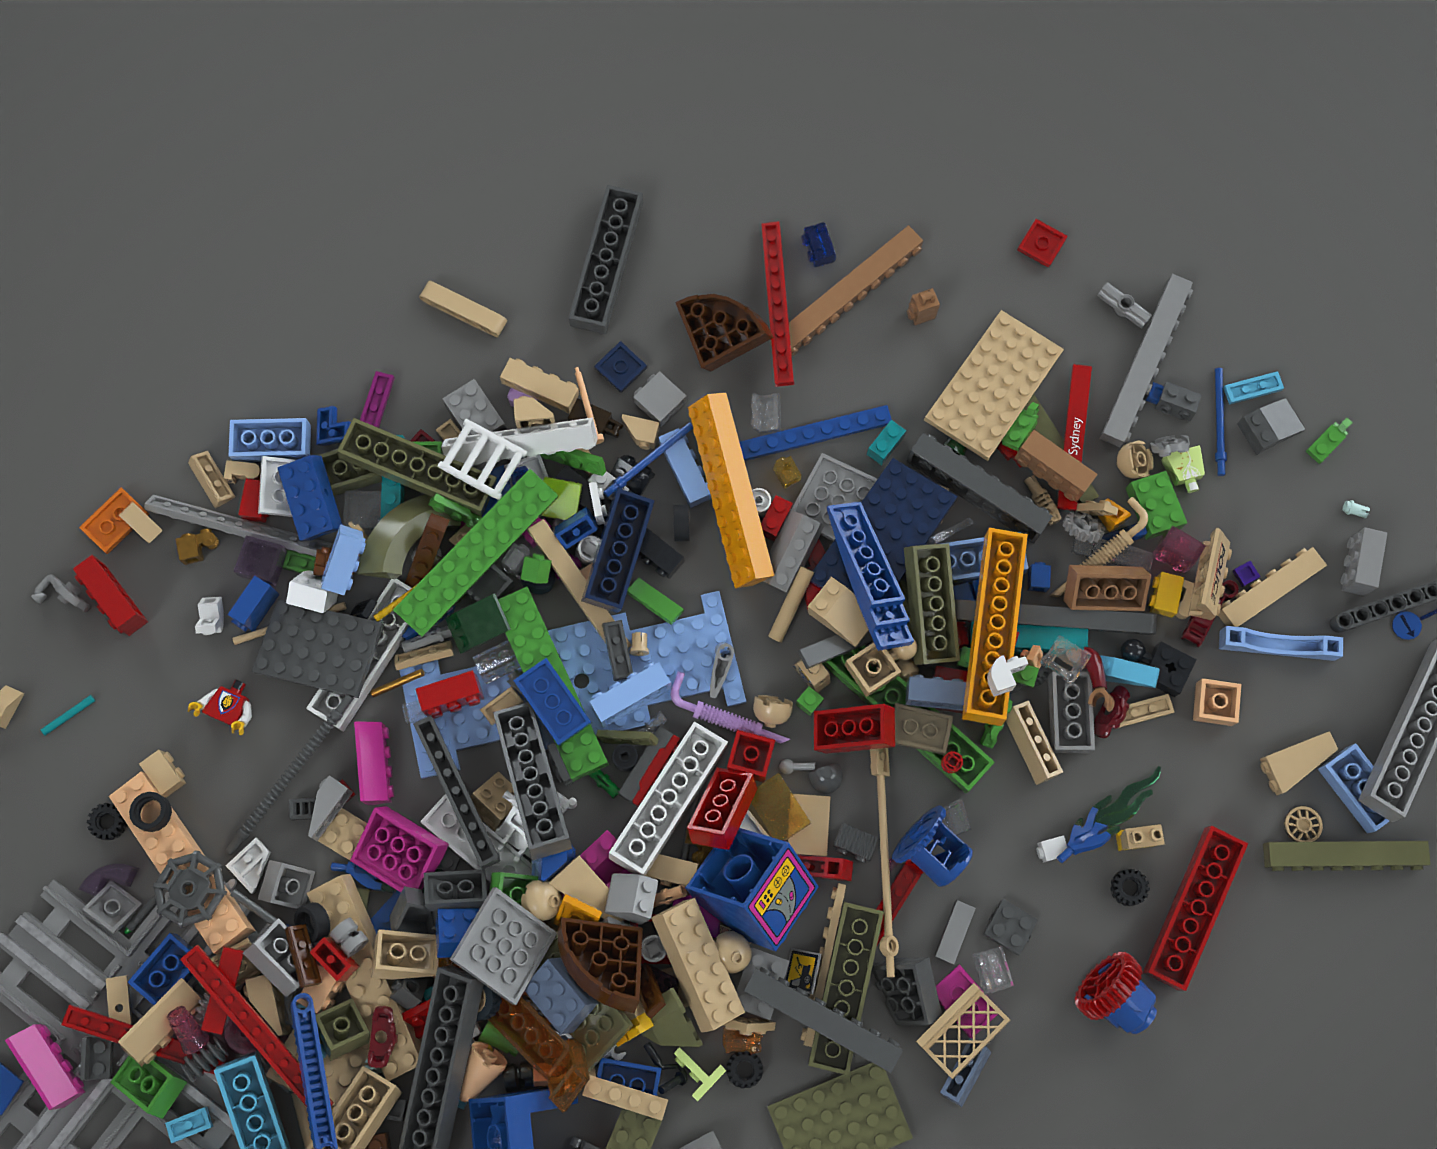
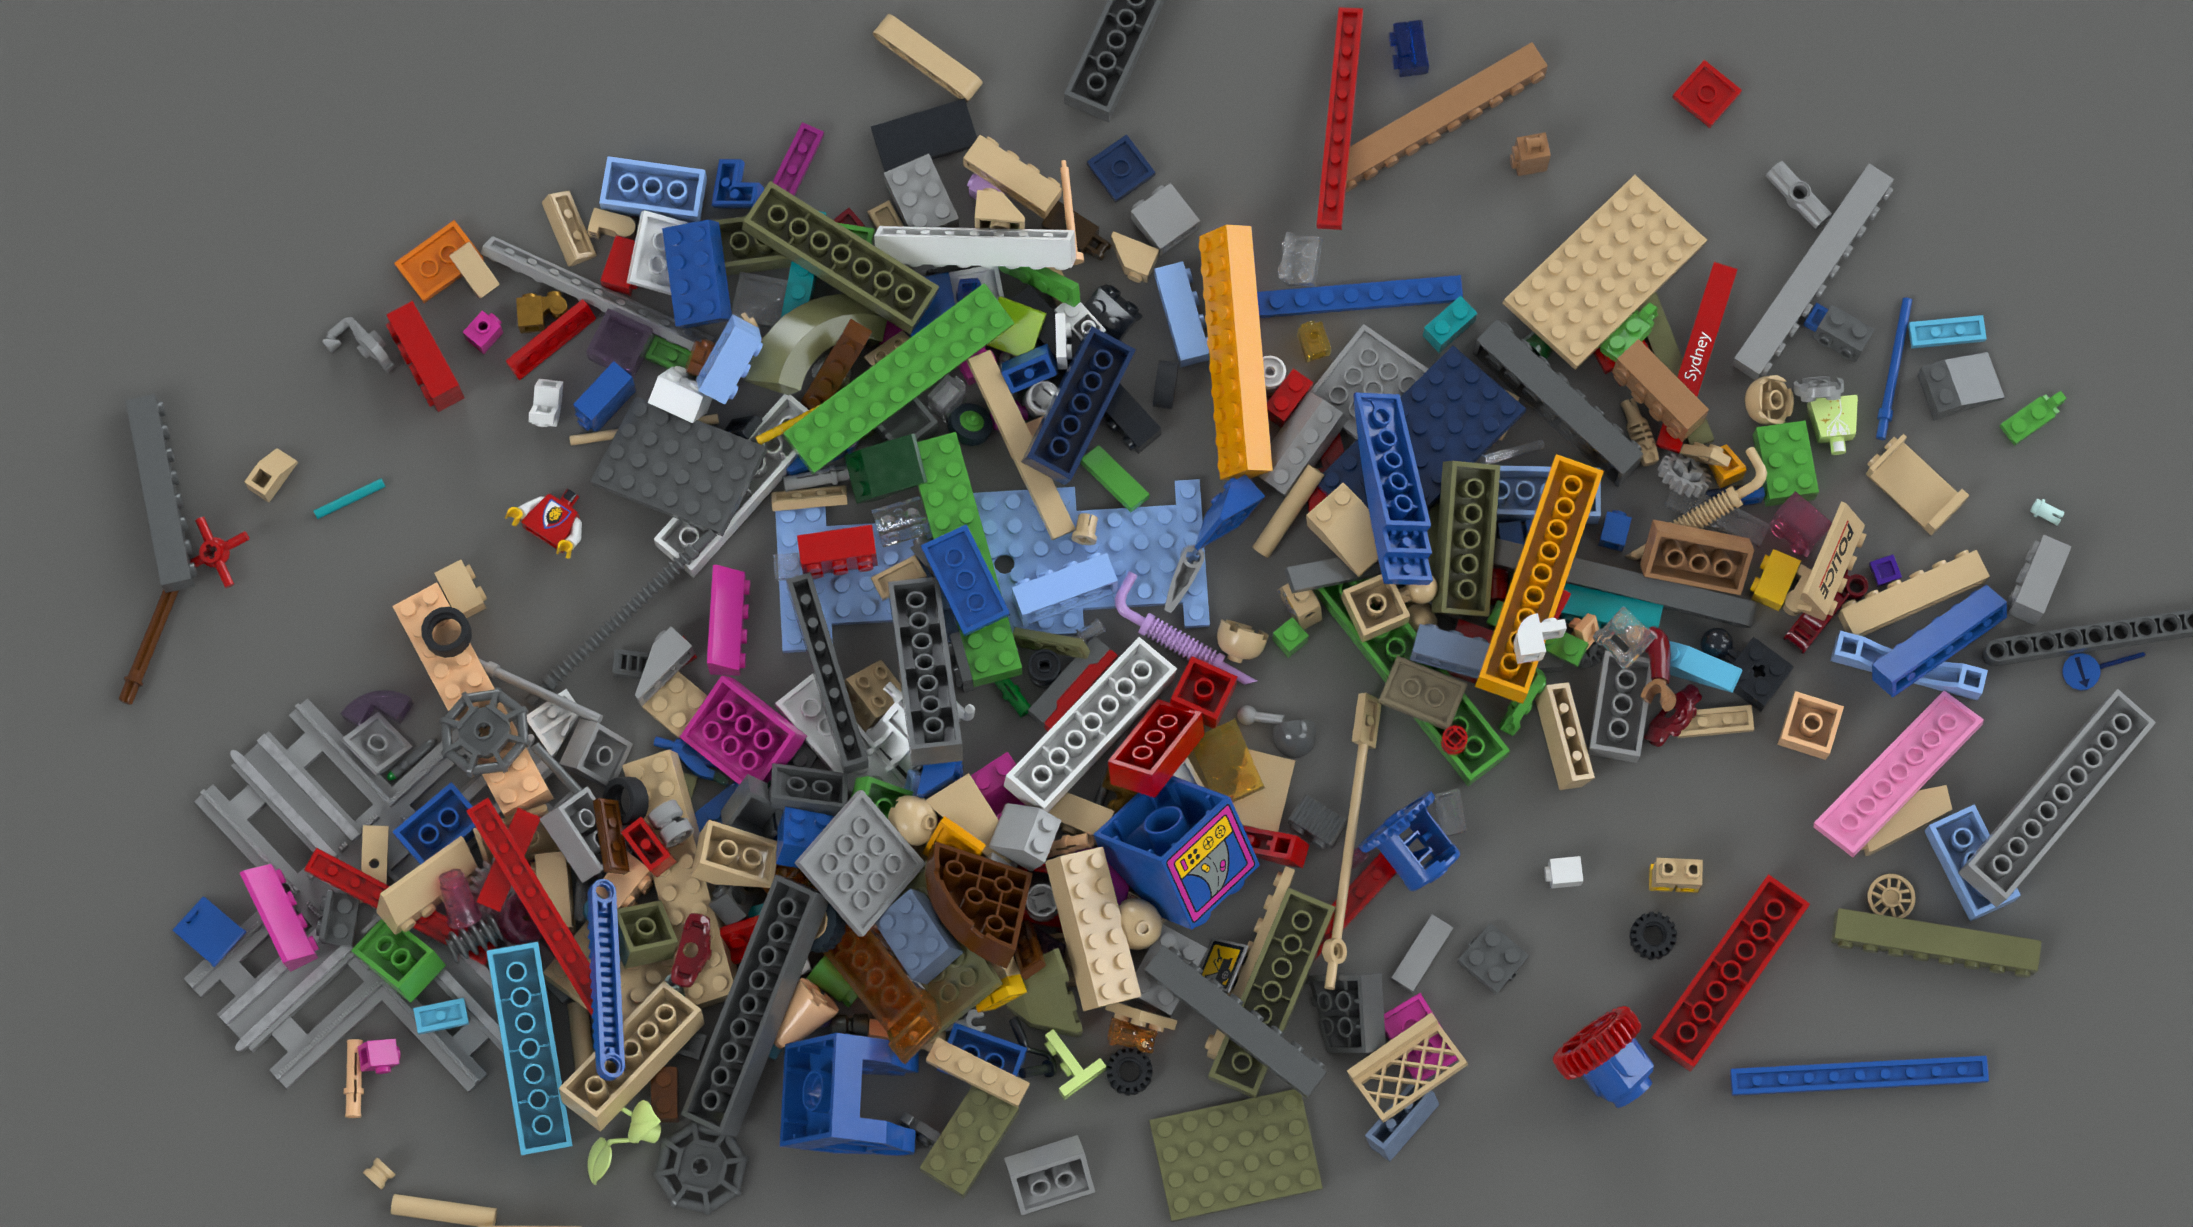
camera: 10 degrees right, 0 degrees up
black tyre [87,803,127,840] -> none
pearl gold bar [371,669,425,697] -> none
bright green hinge [428,493,482,528] -> none
white bar [437,419,528,500] -> none
bright green brick [521,553,552,583] -> none
dark grey tile [602,620,633,681] -> none
blue bar [603,422,693,497] -> none
reddish brown brick [675,294,774,372] -> none
red brick [814,704,895,754] -> none
clear plate [973,946,1014,995] -> none
piece [1057,766,1161,863] -> none
none -> dark pink brick [463,311,503,354]
none -> light grey bar [479,659,603,724]
none -> red plate [505,299,596,380]
none -> black tile [871,98,977,172]
none -> blue slope [1195,474,1265,551]
none -> blue plate [1730,1056,1989,1096]
none -> bright pink plate [1813,690,1984,857]
none -> tan panel [1866,434,1969,536]
none -> blue brick [1872,585,2007,698]

